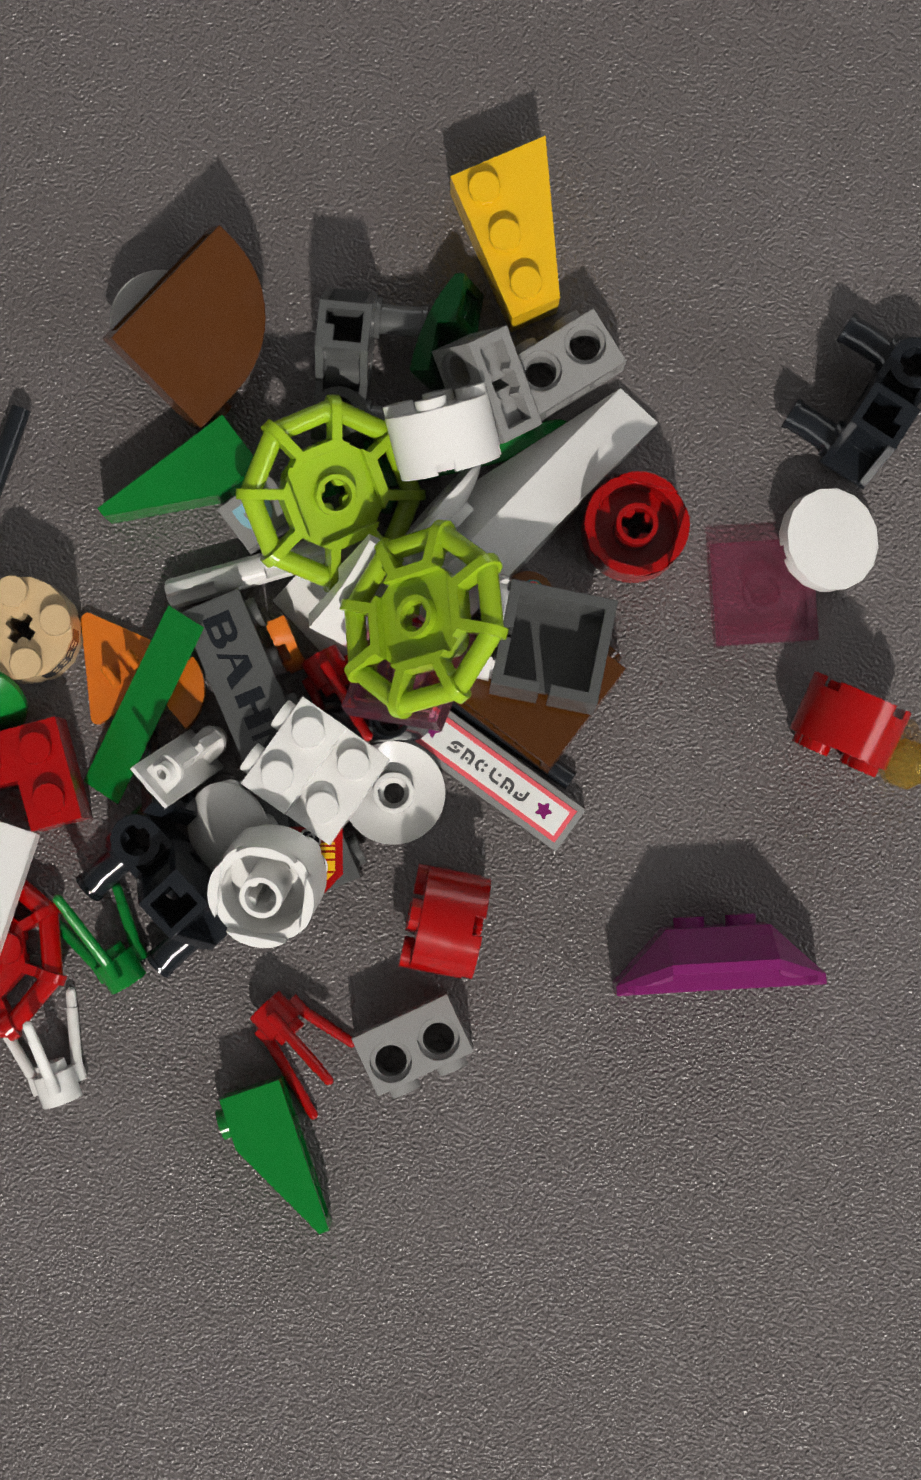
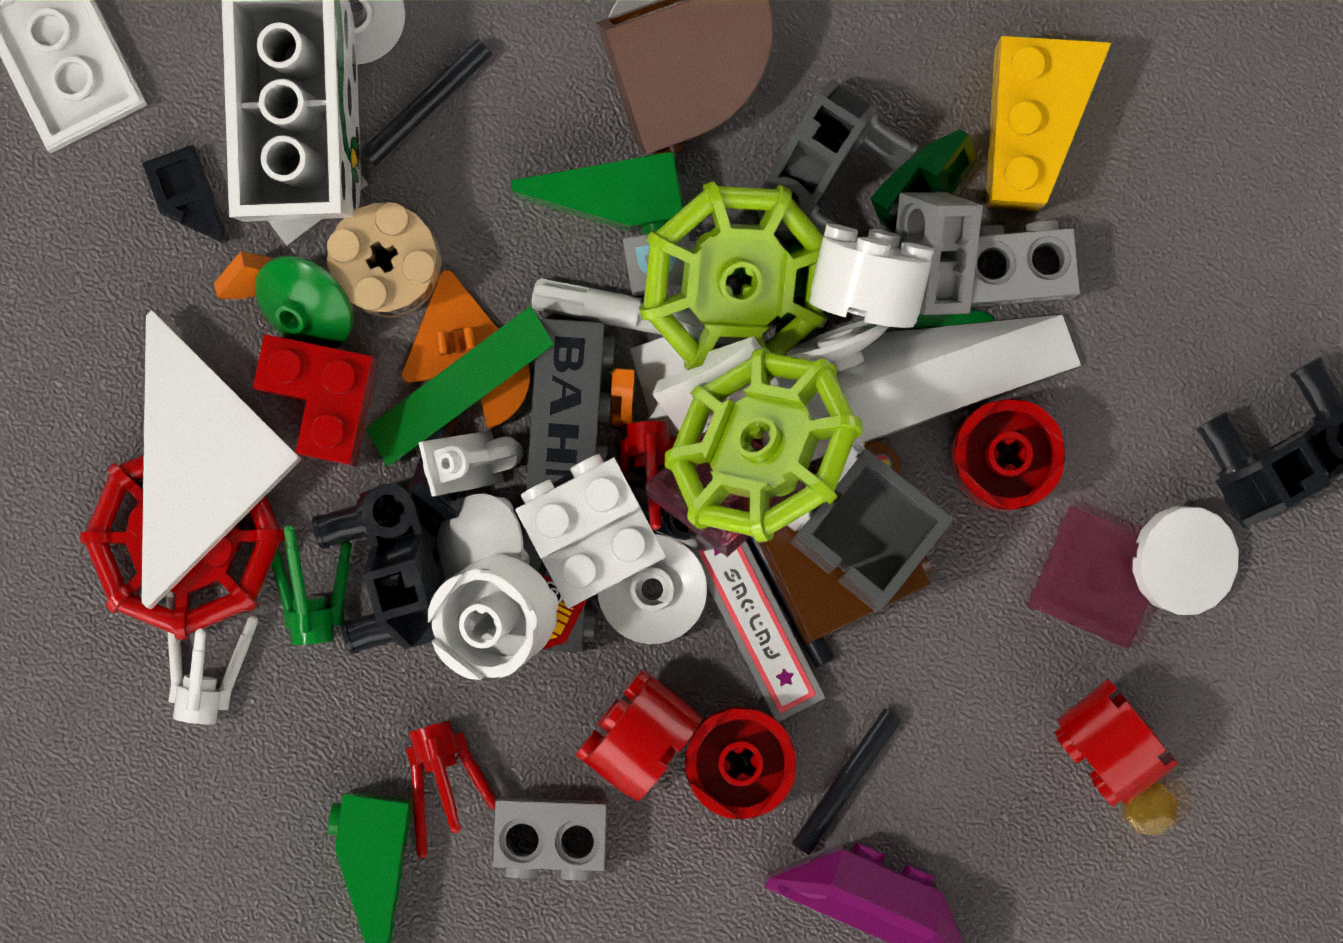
camera: 30 degrees right, 0 degrees up
none -> red brick [685,706,796,819]
none -> black bar [792,708,902,856]

